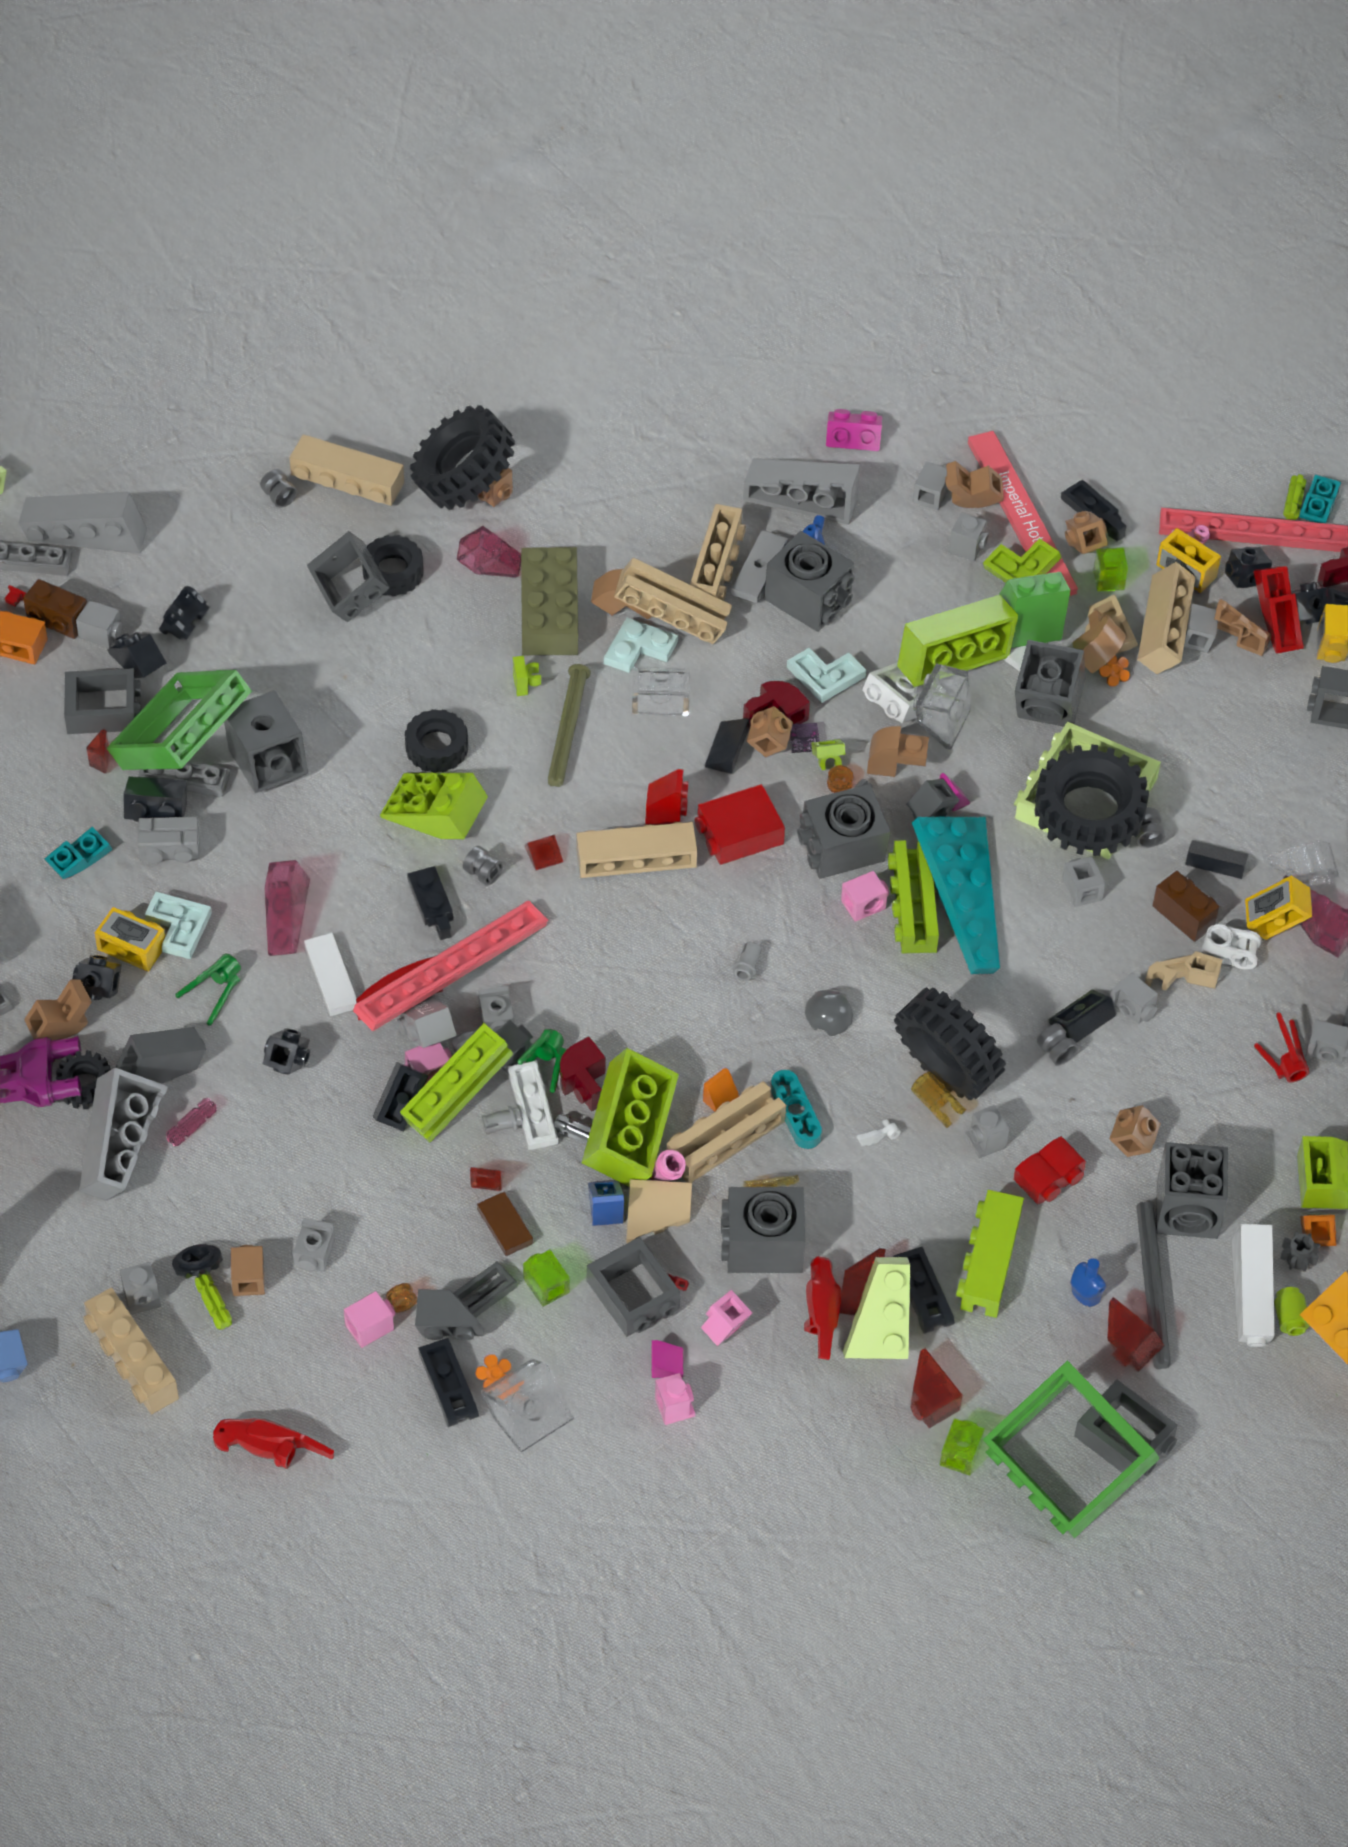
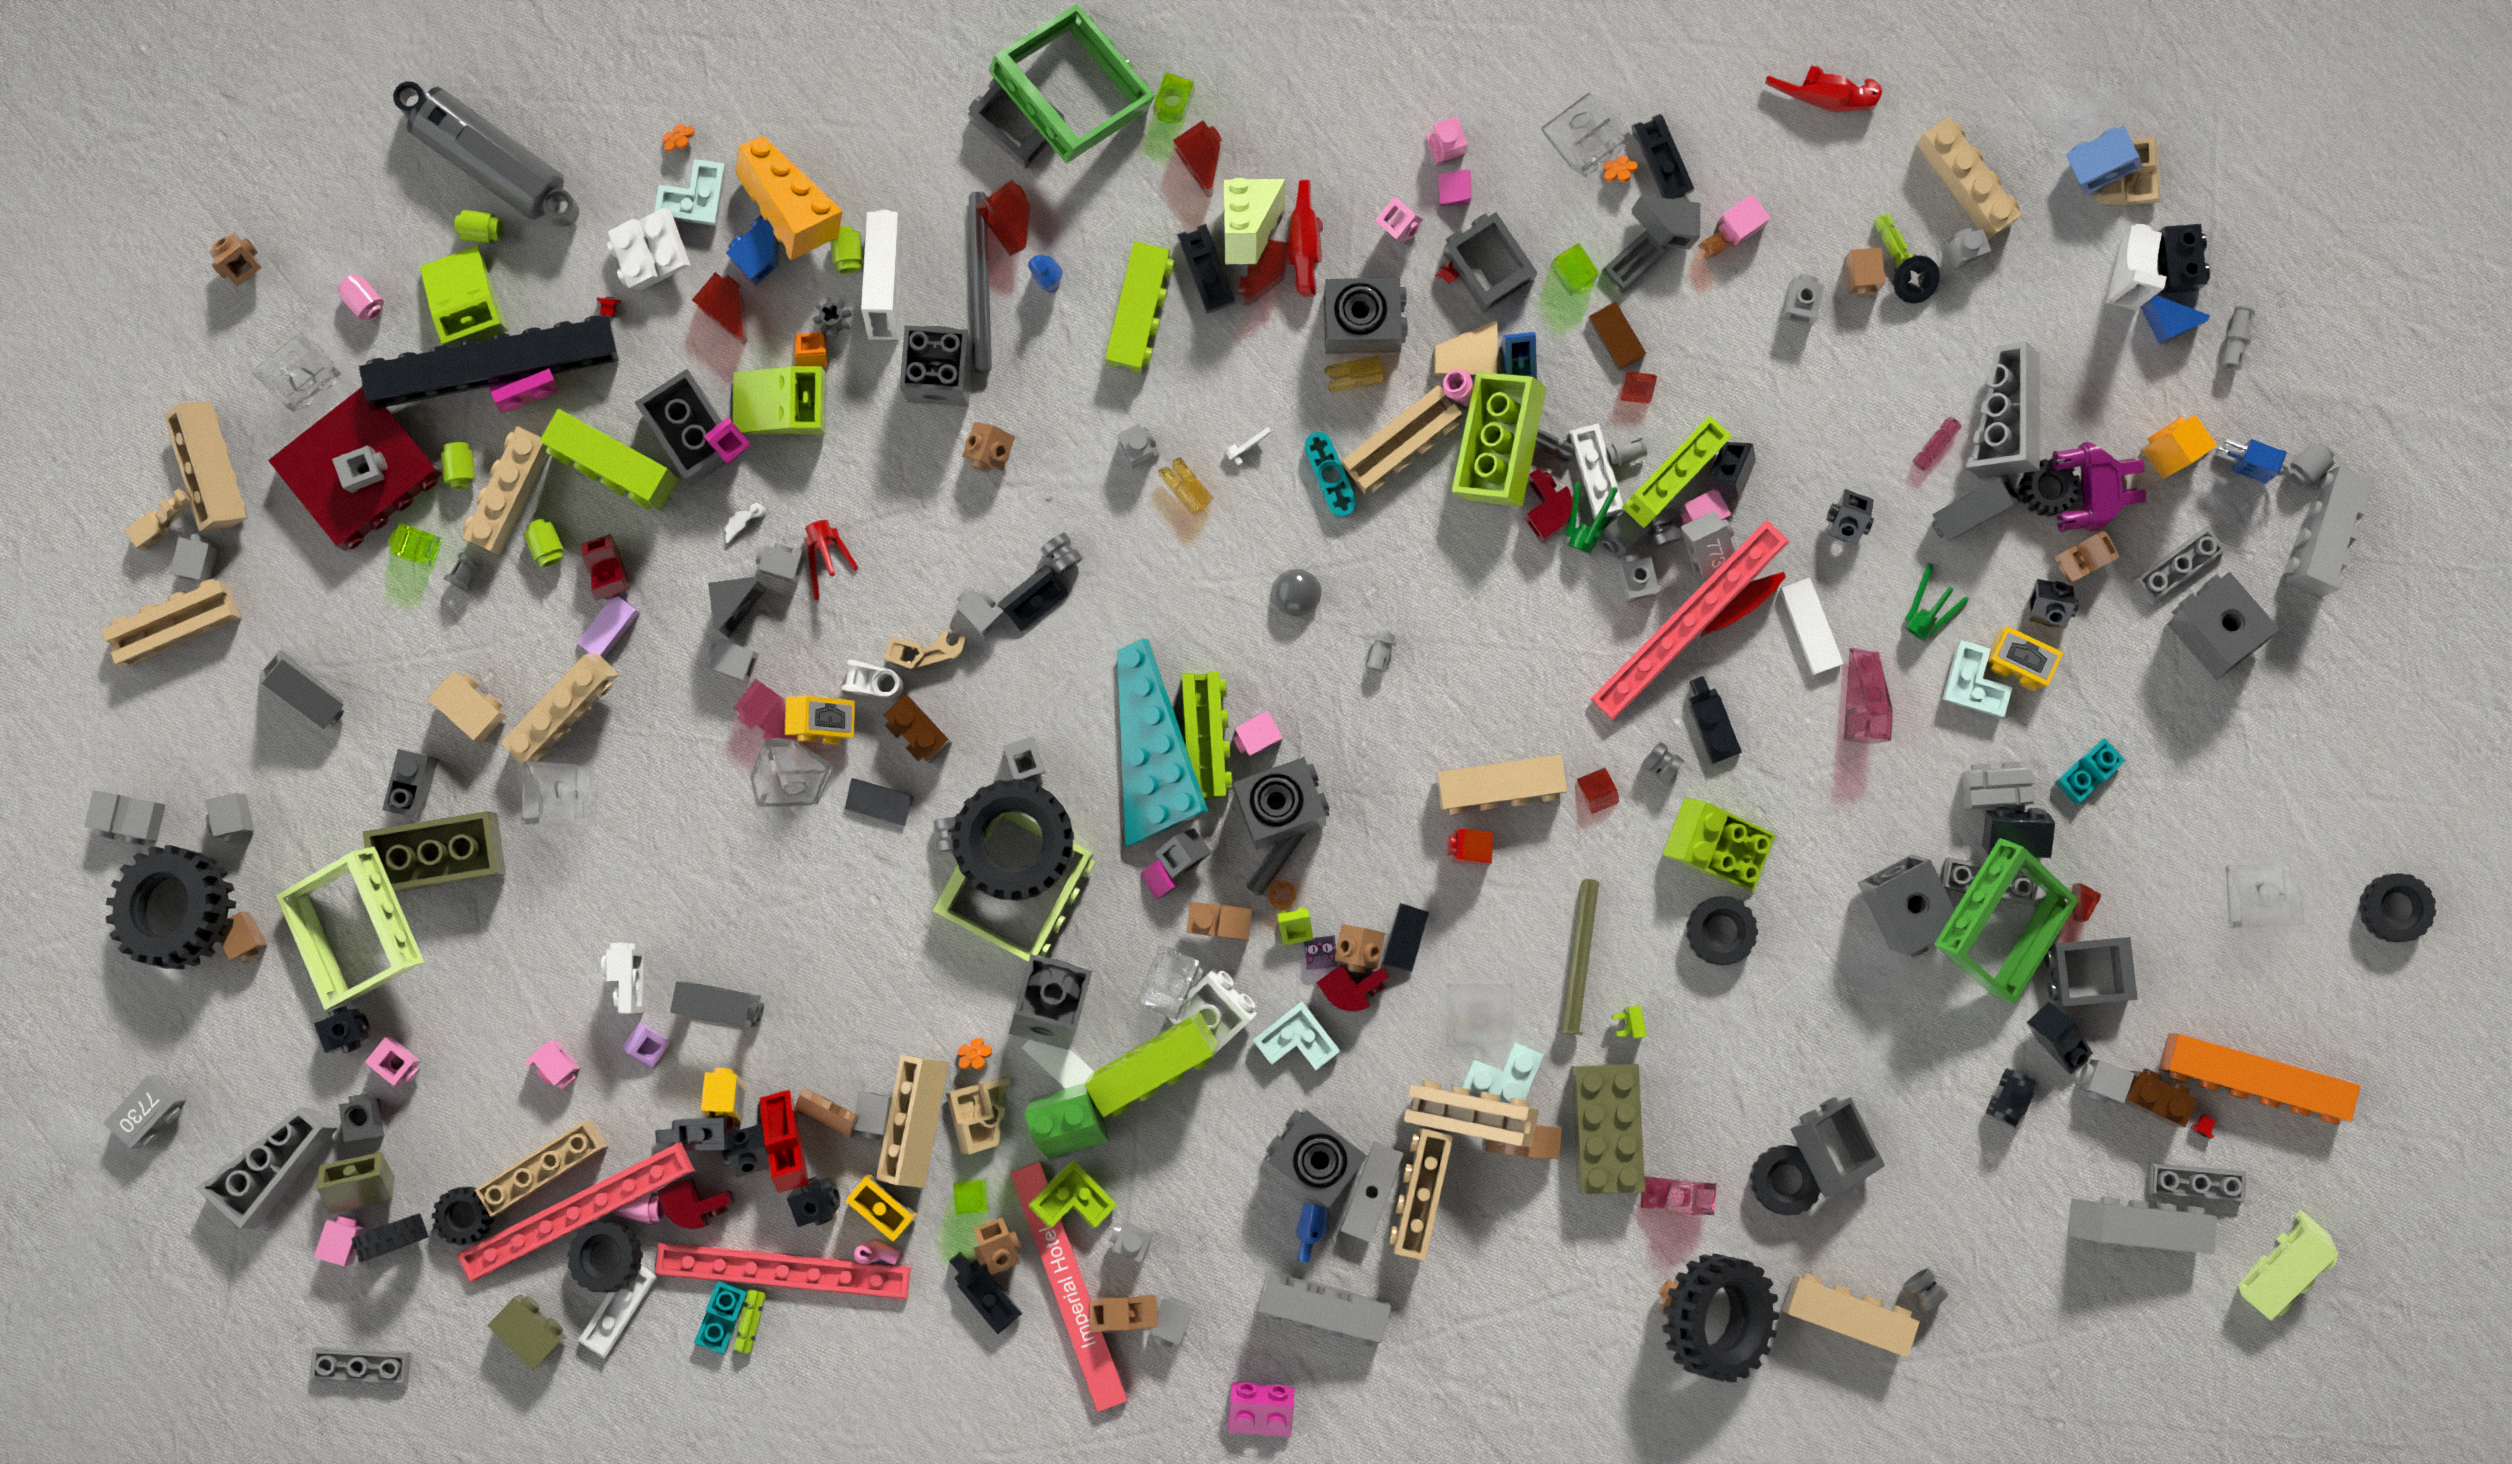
camera: 175 degrees right, 30 degrees up
red brick [694,784,785,865] -> none
orange slope [703,1068,739,1112] -> none
black tyre [894,987,1006,1100] -> none
red brick [1013,1136,1086,1205] -> none
medium nougat brick [1073,610,1126,674] -> none

